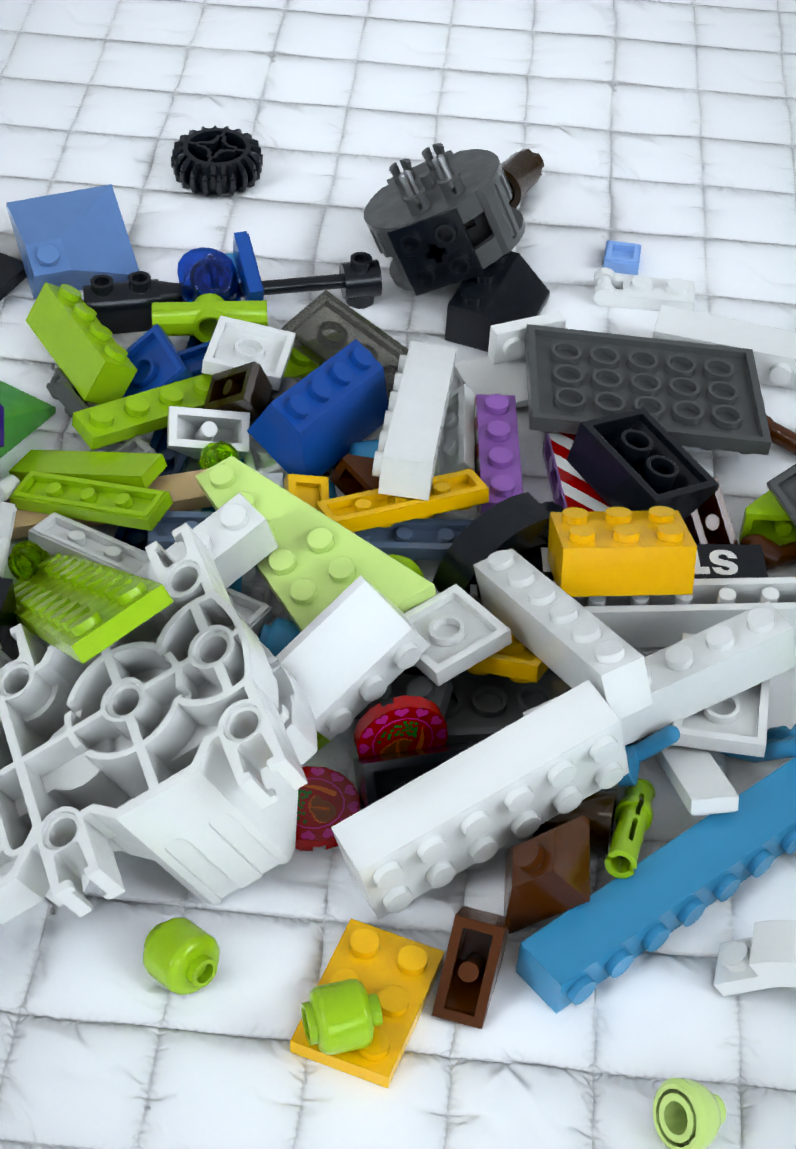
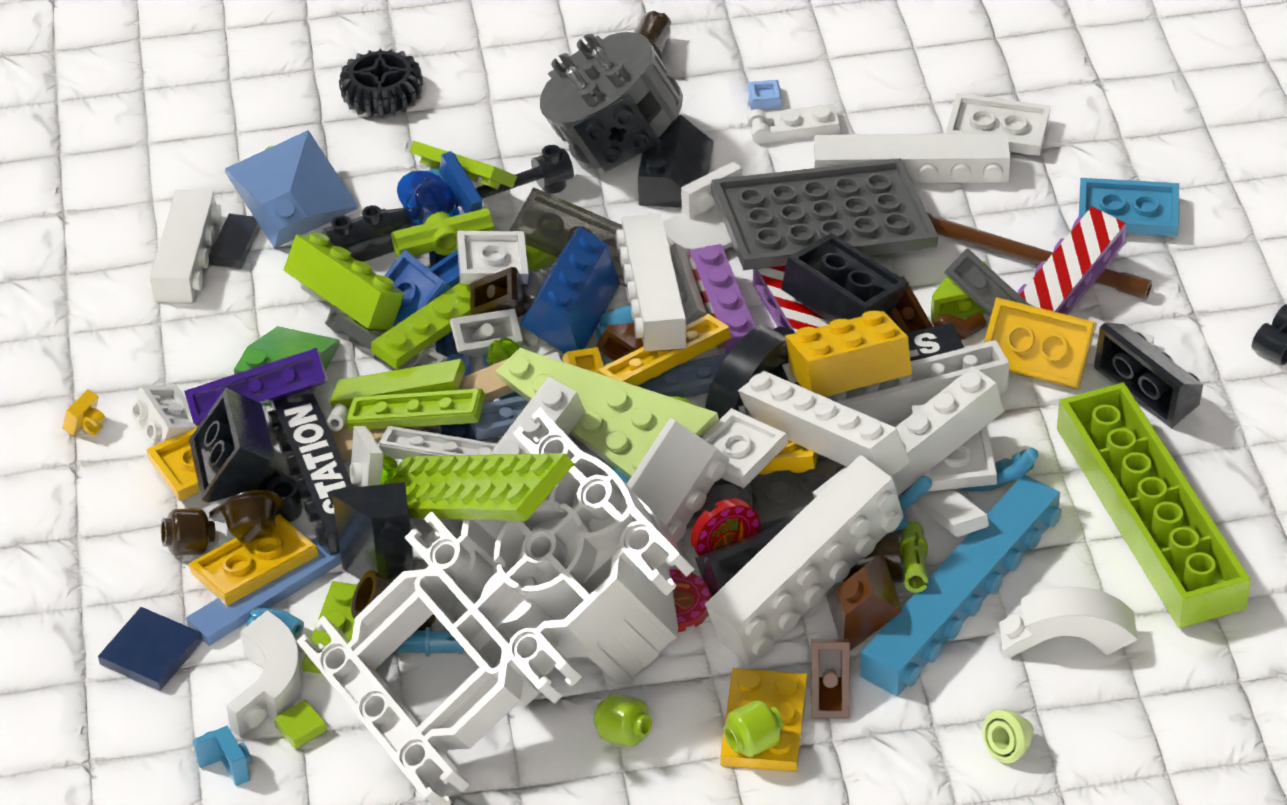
camera: 10 degrees left, 0 degrees up
none -> lime plate [409,140,517,190]

